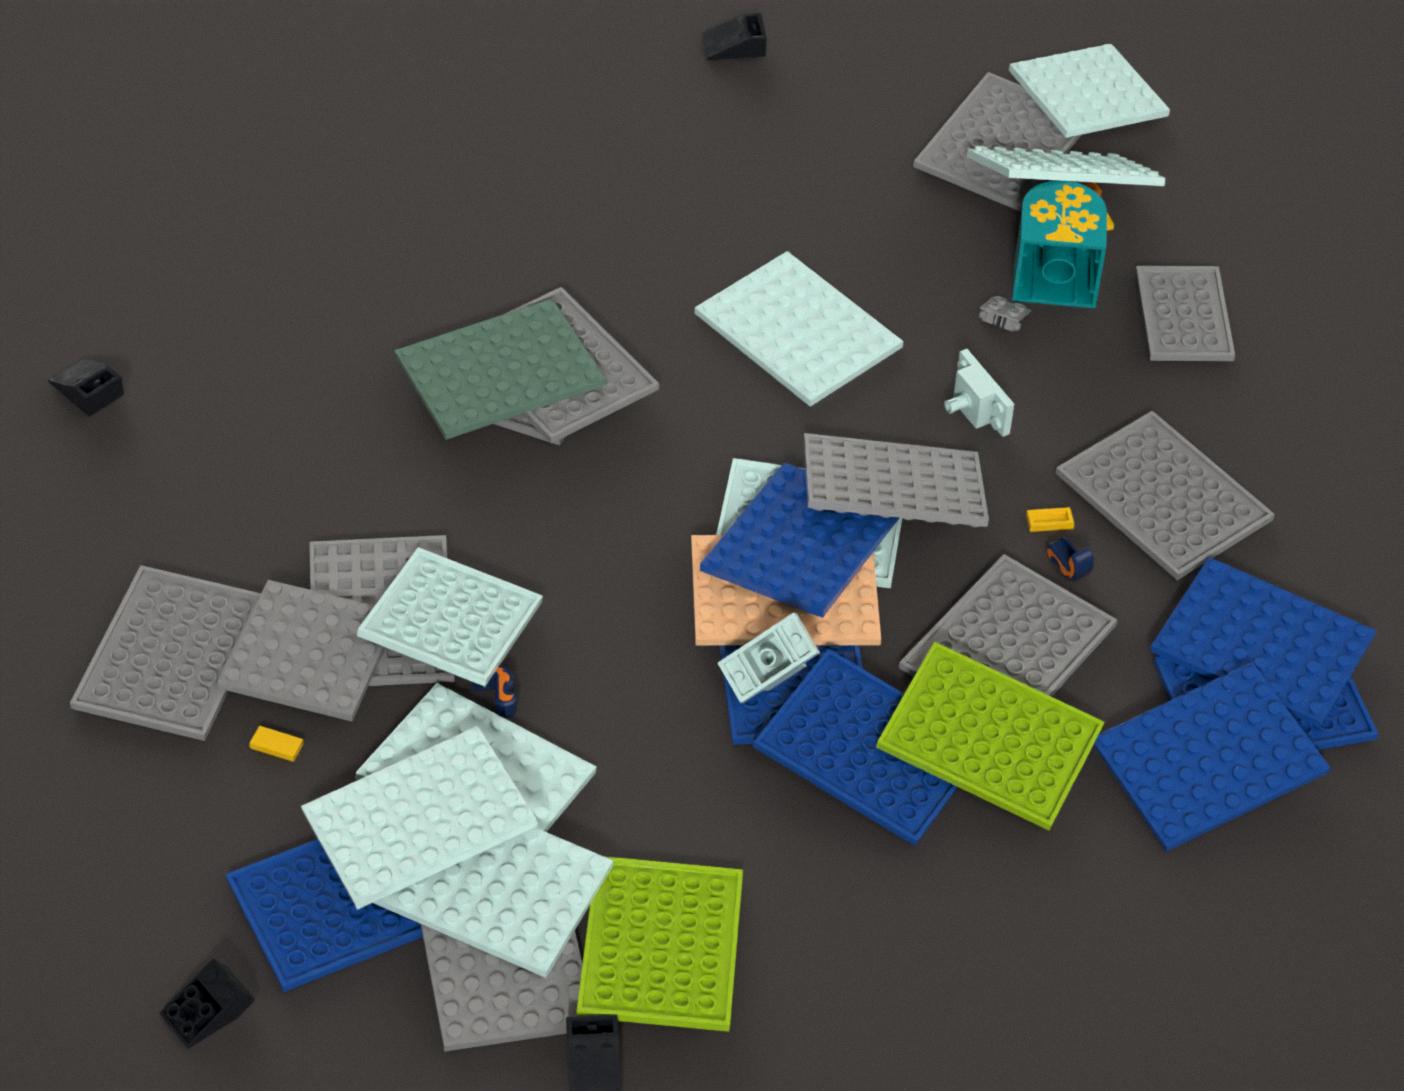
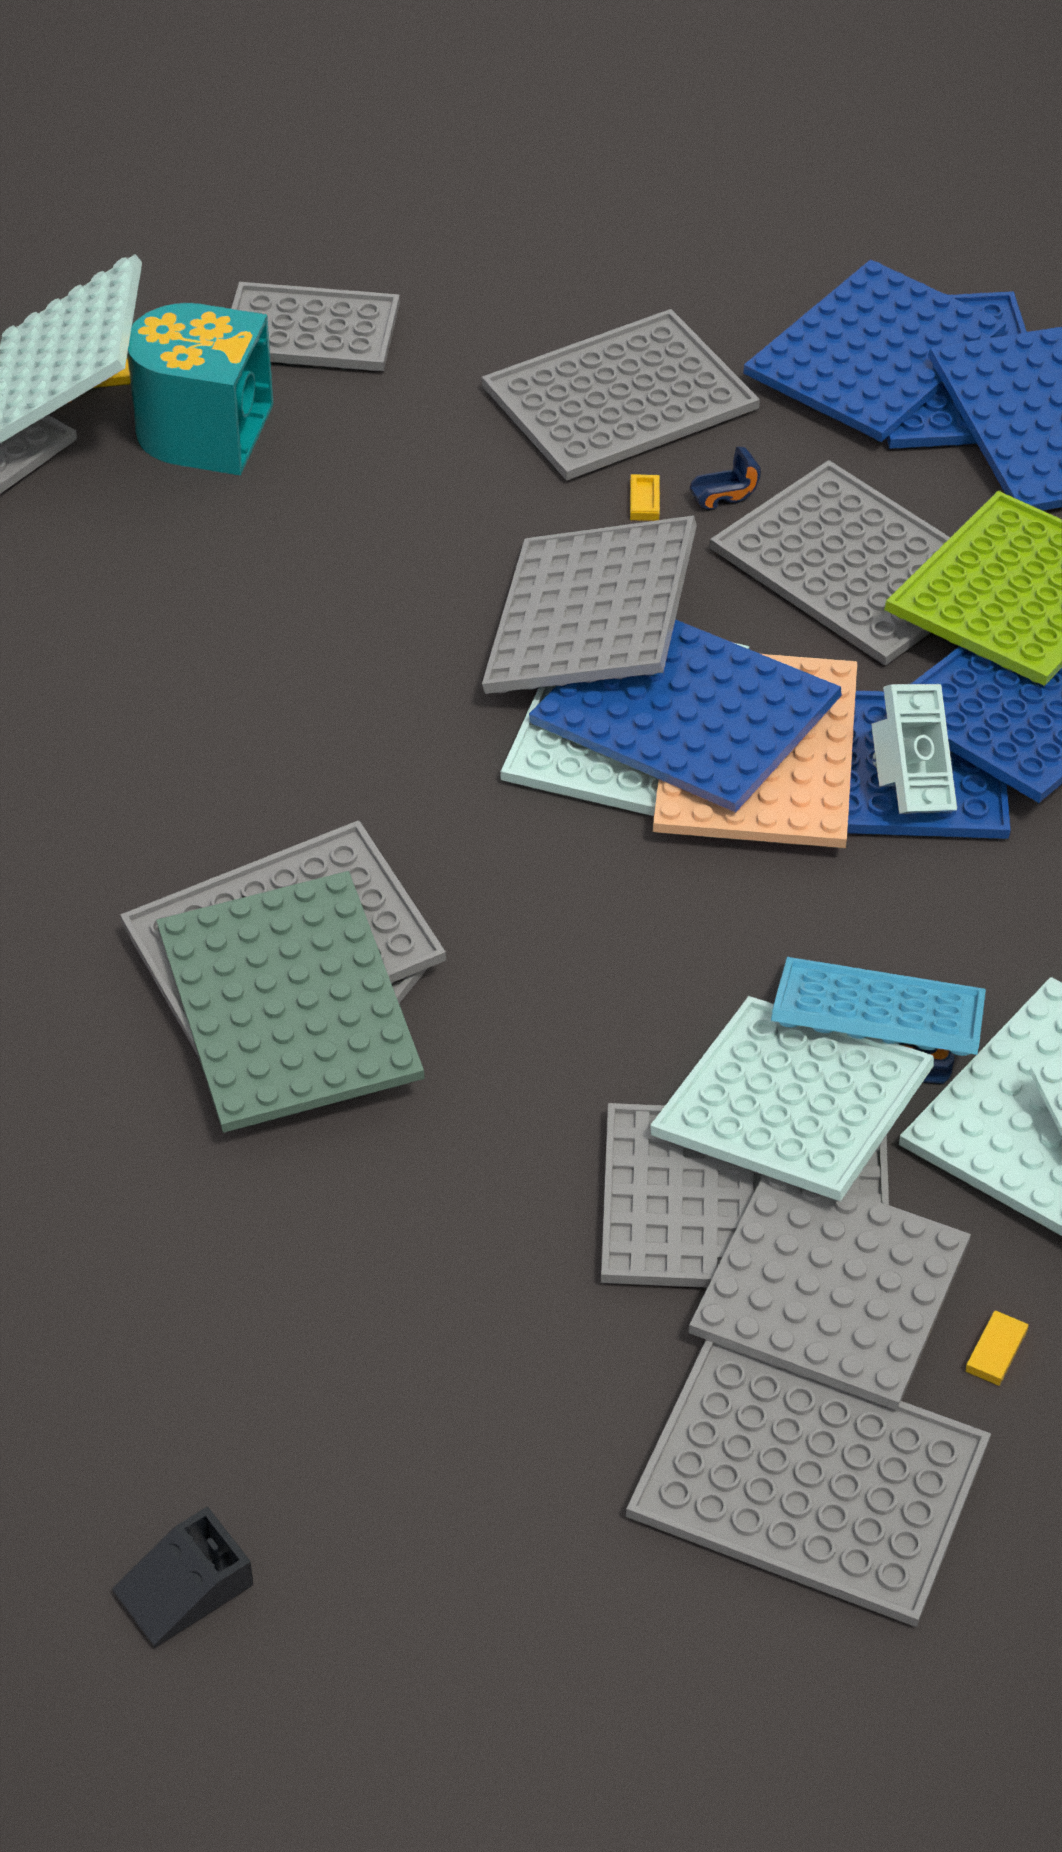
camera: 80 degrees left, 0 degrees up
light aqua plate [694,251,903,407] -> none
light aqua brick [944,349,1014,437] -> none
light grey hinge [979,296,1031,332] -> none
none -> medium azure plate [771,957,986,1056]

